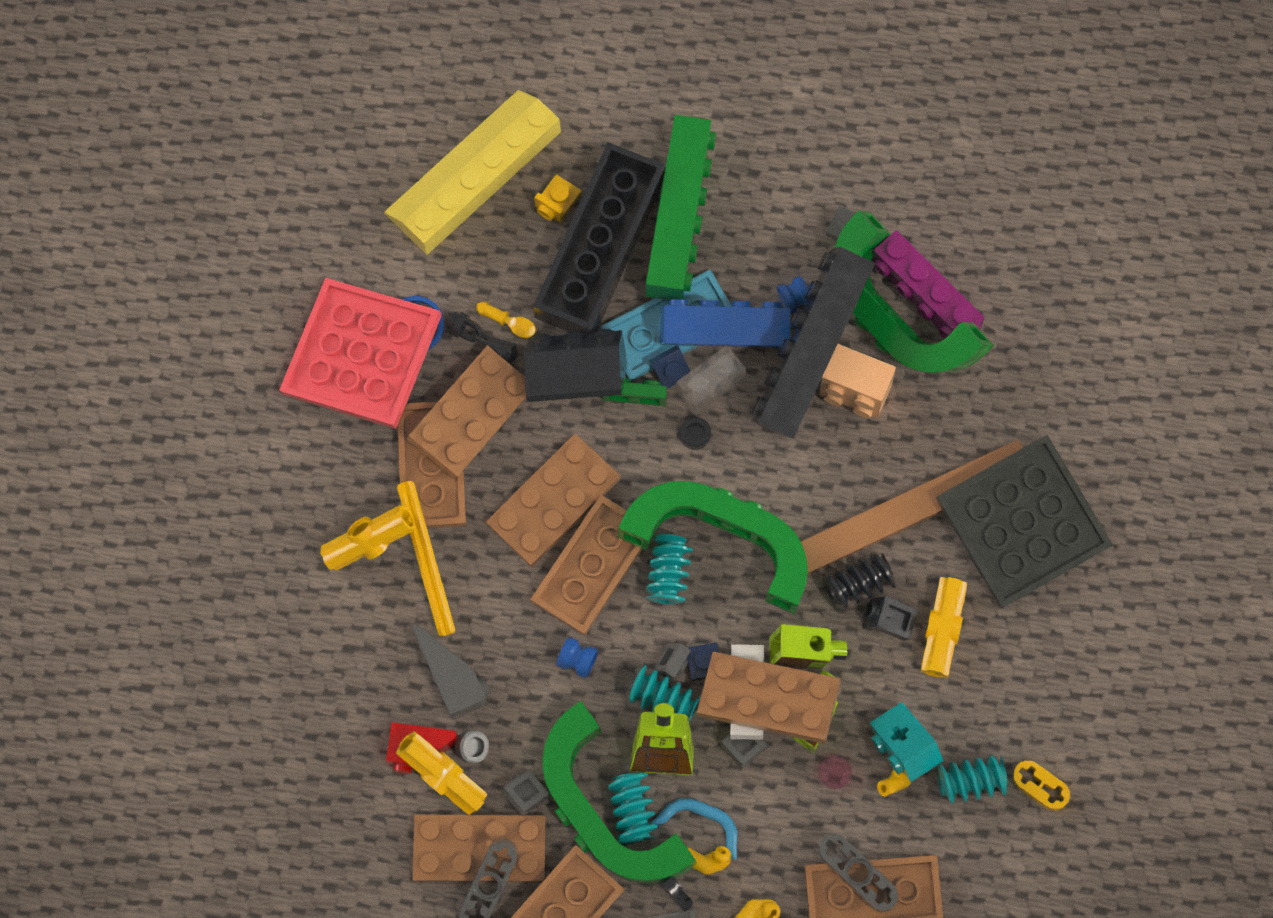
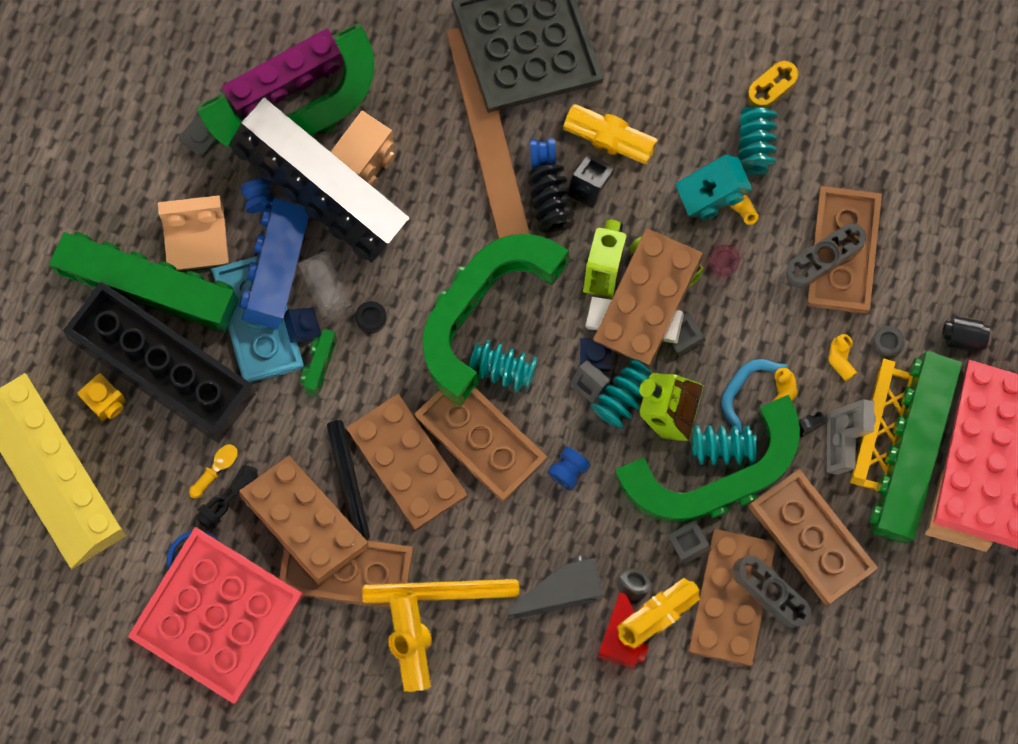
camera: 80 degrees left, 0 degrees up
black slope [525,329,627,402] -> none
none -> light nougat bracket [158,195,229,271]
none -> black axle [327,420,370,540]
none -> blue wheel [530,138,556,169]

